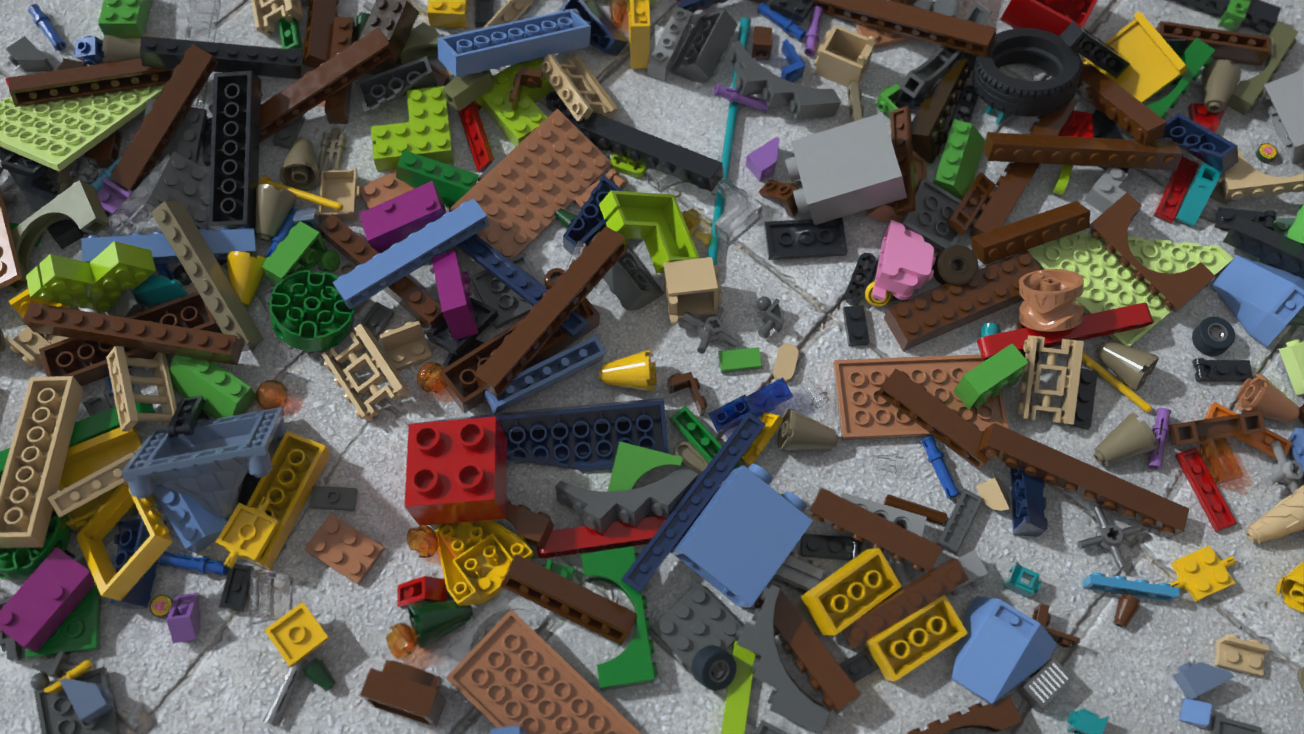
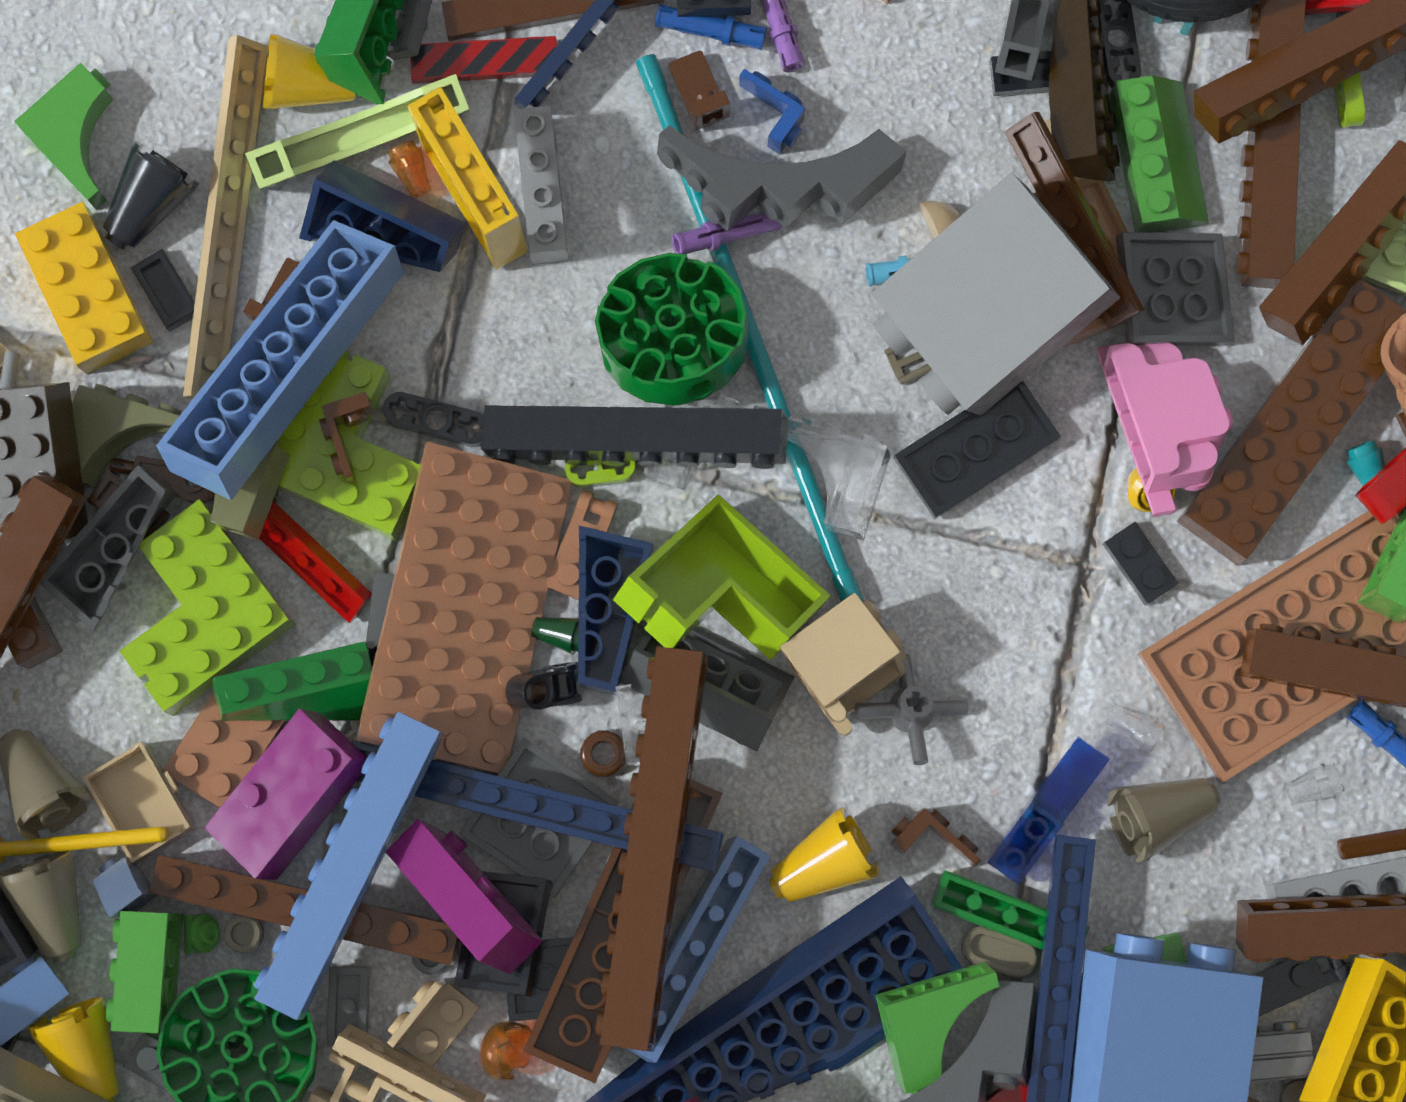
camera: 25 degrees left, 15 degrees up
blue pin [264,208,299,258] -> none
dark tan piece [318,127,347,174] -> none
tan fence [539,54,618,121] -> none
dark grey slope [671,9,738,83] -> none
clear yellow piece [682,209,713,245] -> none
bright green tile [718,347,762,373] -> none
yellow hinge [740,413,783,466] -> none
medium lavender slope [745,137,779,182] -> none
dark grey piece [757,296,784,338] -> none
reddish brown bracket [759,180,799,217] -> none
tan tile [773,343,799,383] -> none
tan container [814,24,876,88] -> none
black beam [844,253,877,305] -> none
dark tan plate [847,82,864,122] -> none
bright green bracket [876,83,901,121] -> none
dark brown hose [932,245,978,285] -> none
reddish brown plate [947,172,996,235] -> none
none -> black piece [505,662,582,710]
none -> green brick [595,253,749,406]

